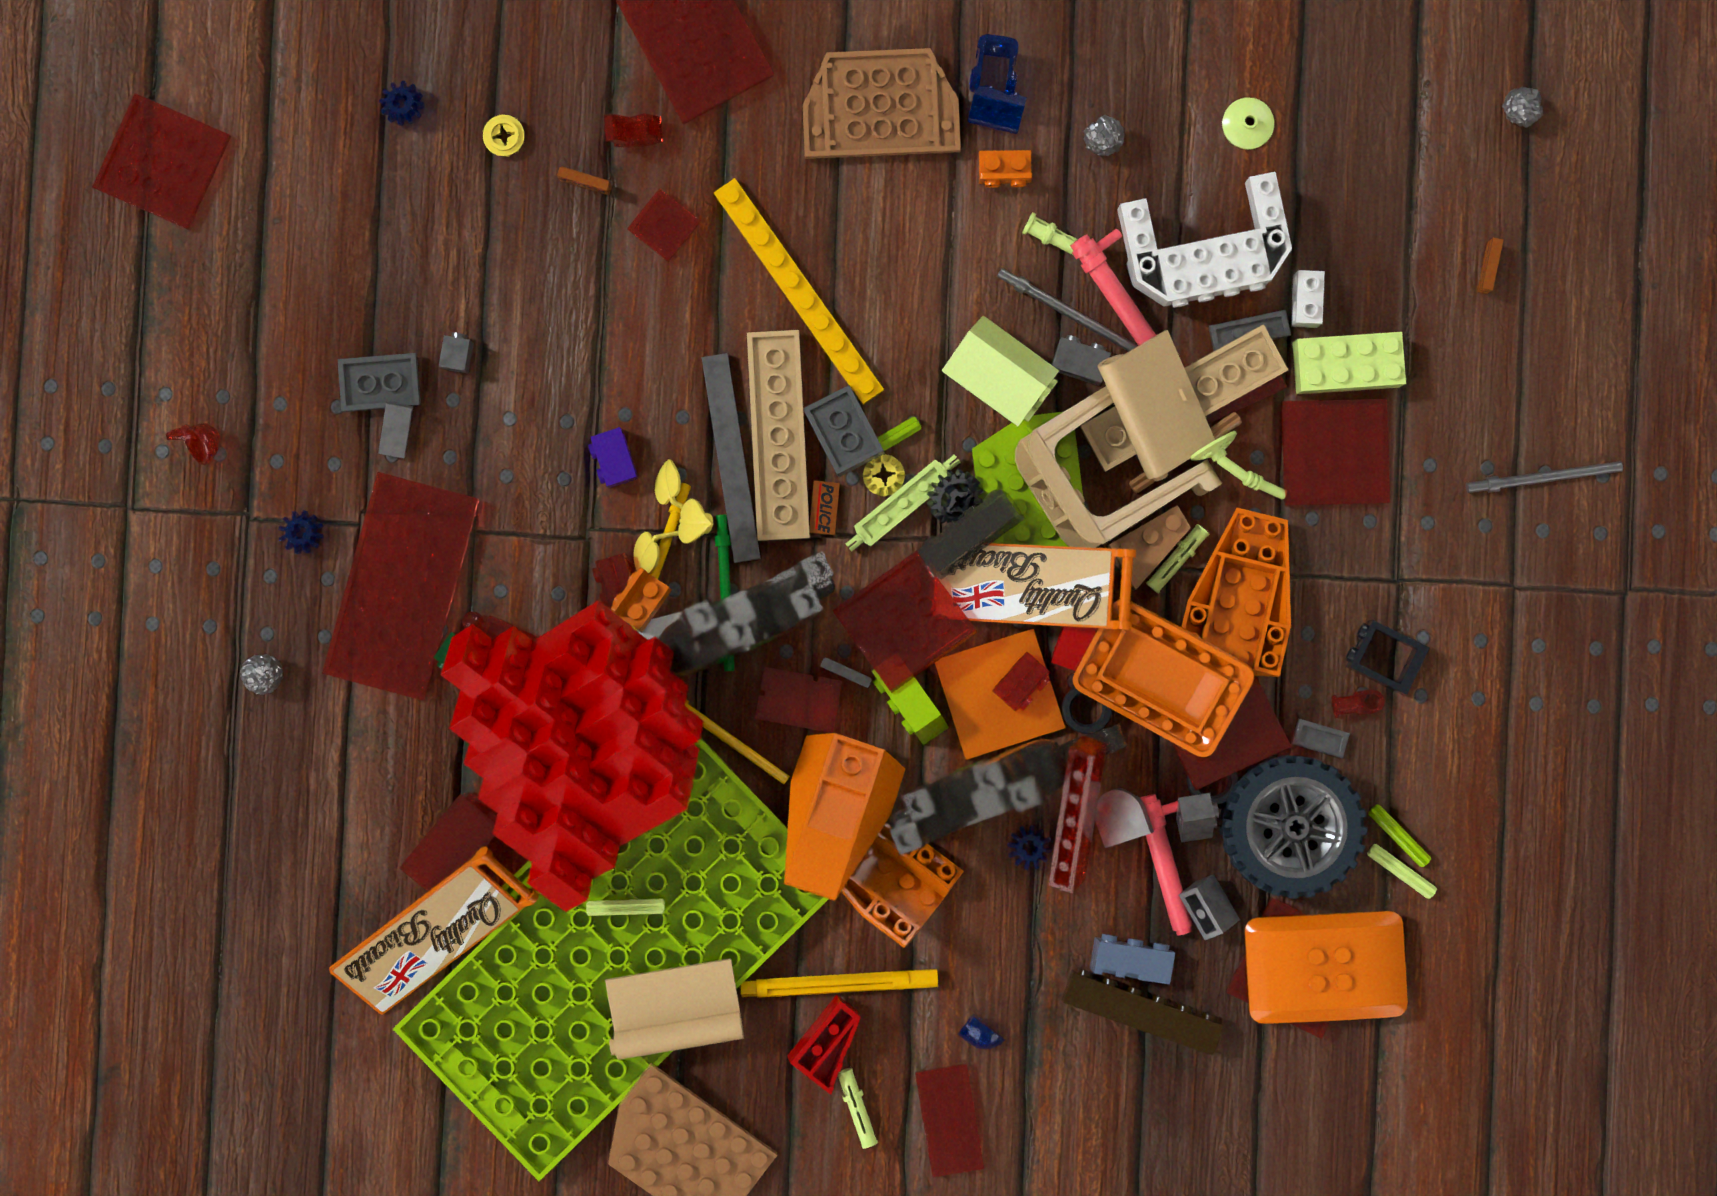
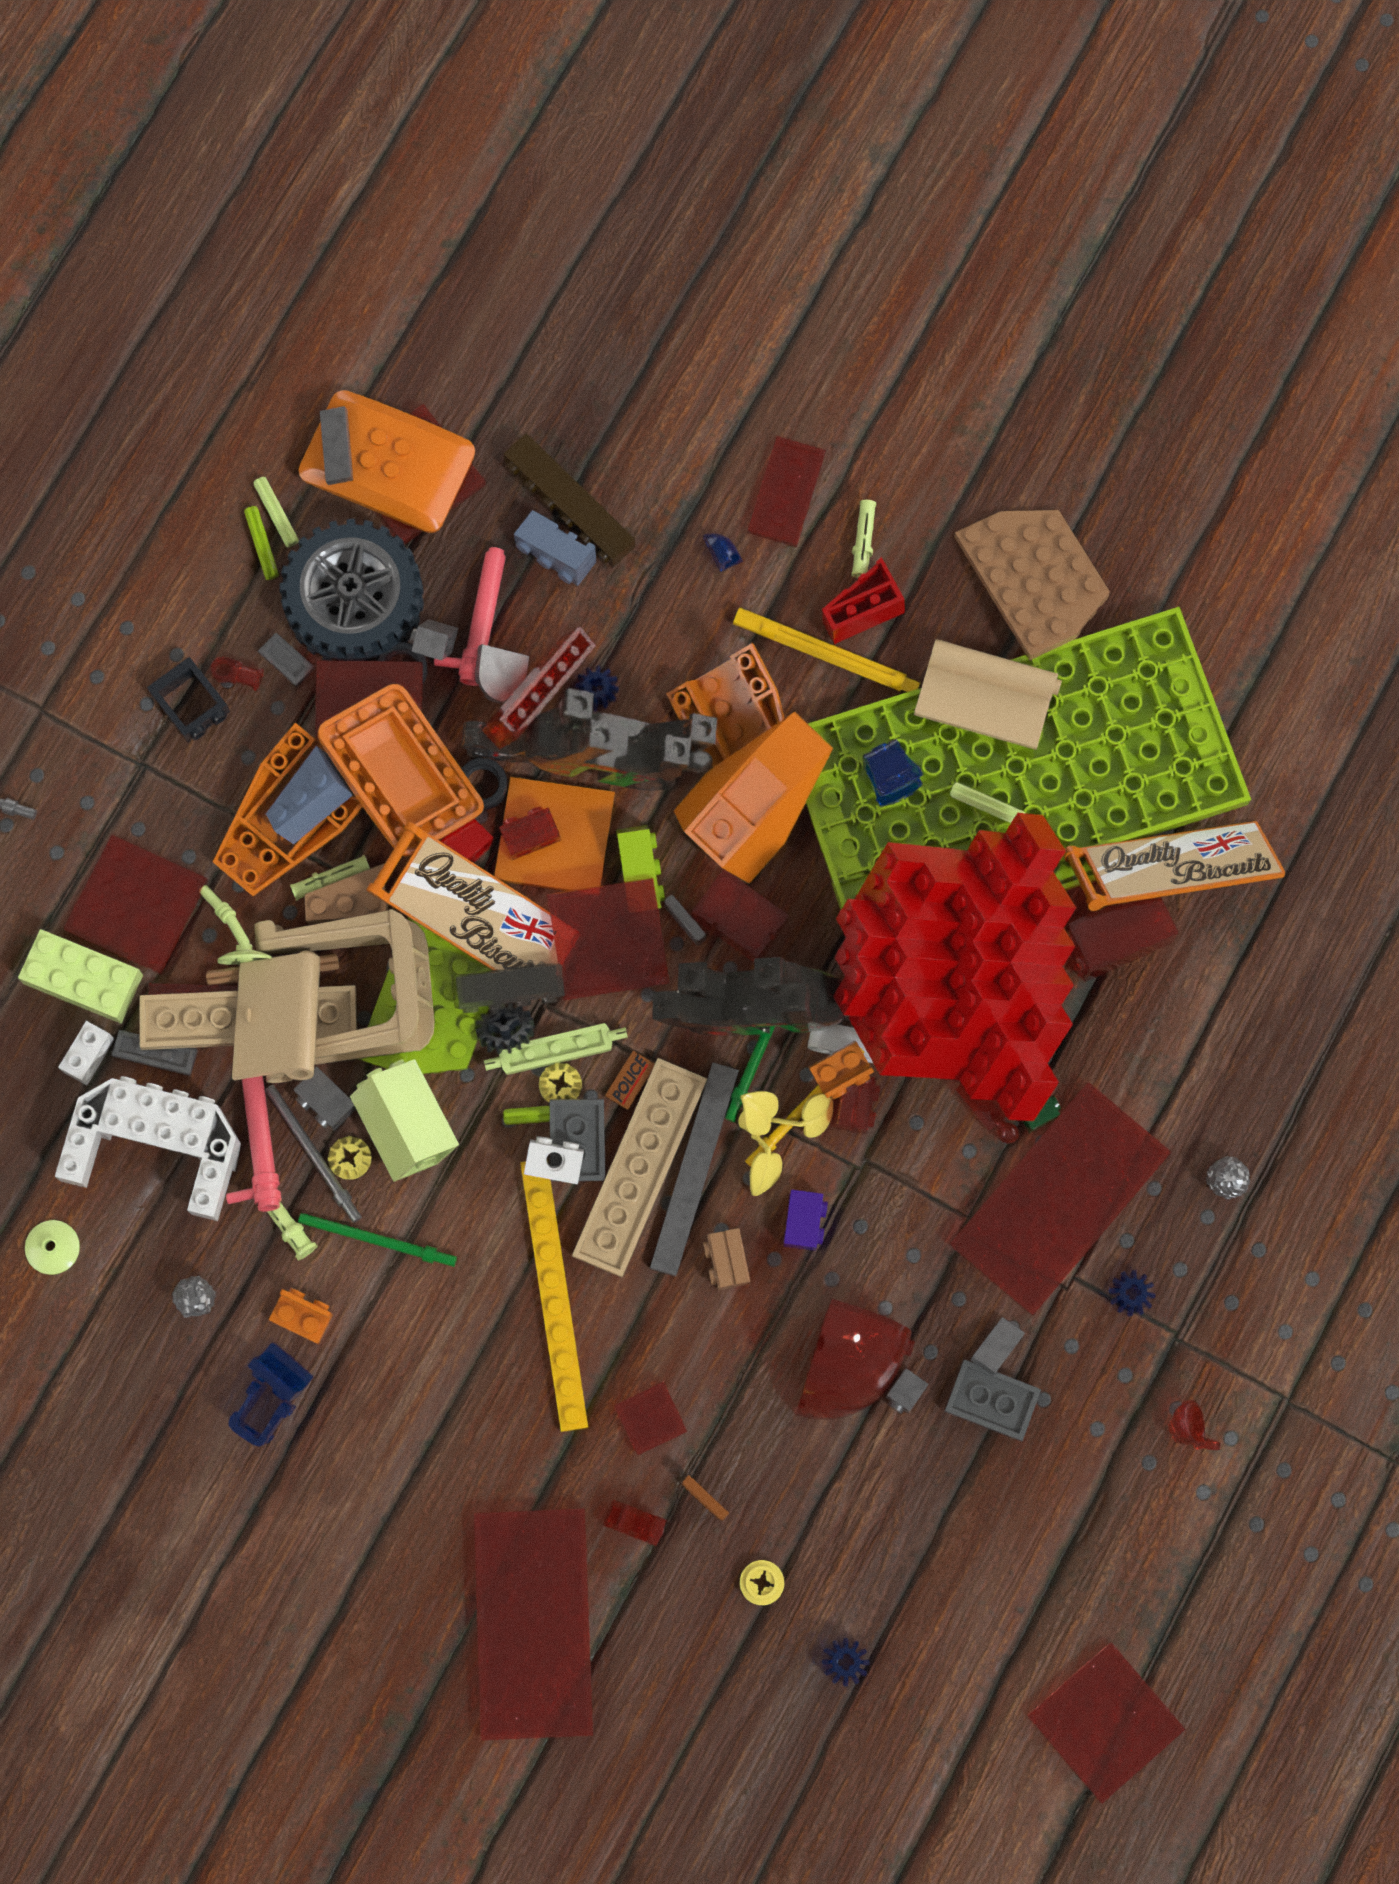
camera: 160 degrees left, 10 degrees down
yellow bar [685,699,790,784] -> none
medium nougat plate [803,48,961,159] -> none
flat silver brick [1179,874,1240,940] -> none
none -> sand blue wedge [266,746,353,844]
none -> green bar [298,1213,457,1267]
none -> flat silver tile [320,406,353,485]
none -> light yellow gear [328,1136,371,1180]
none -> white brick [524,1136,584,1184]
none -> medium nougat brick [703,1228,750,1290]
none -> clear red brick [796,1299,915,1420]
none -> clear blue piece [863,738,923,807]

